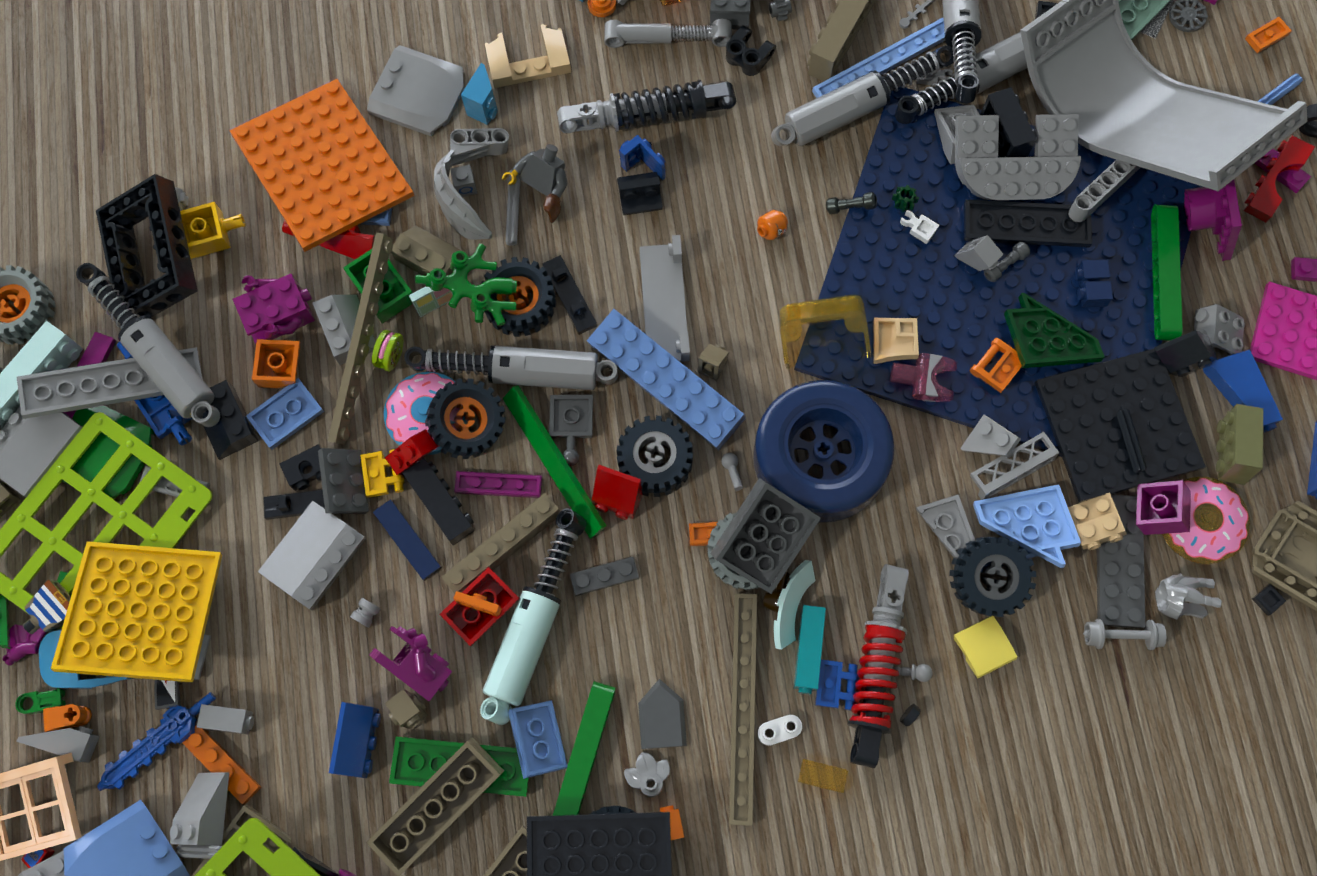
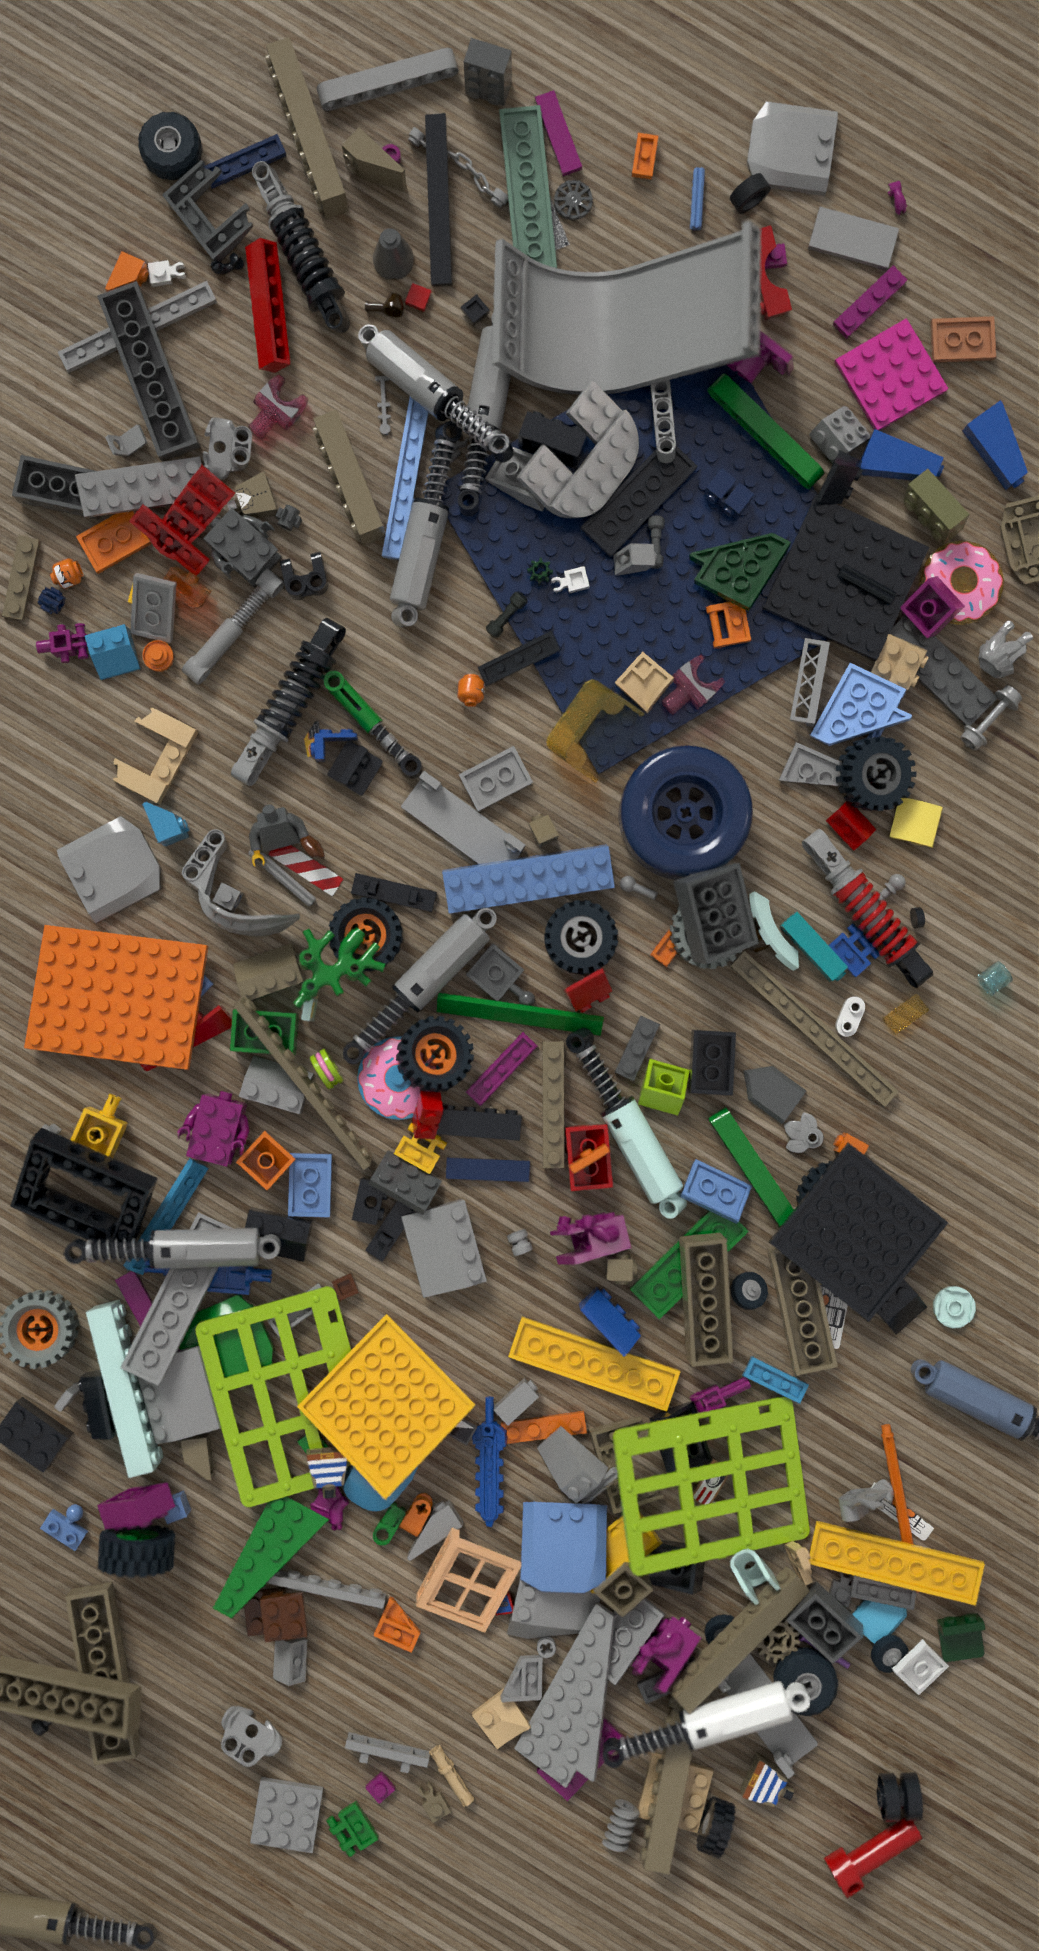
camera: 55 degrees left, 15 degrees up
light grey wing [960,415,1021,457] -> none
none -> dark azure plate [123,1158,209,1275]
none -> sticker [268,845,343,896]
none -> piece [323,671,423,779]
none -> reddish brown plate [332,1272,360,1301]
none -> light grey plate [459,746,533,812]
none -> black plate [478,631,561,687]
none -> yellow plate [508,1316,680,1412]
none -> lime slope [638,1059,690,1116]
none -> black brick [688,1030,736,1096]
none -> black wheel [730,1272,768,1310]
none -> red panel [826,802,876,851]
none -> clear light blue piece [977,961,1013,996]

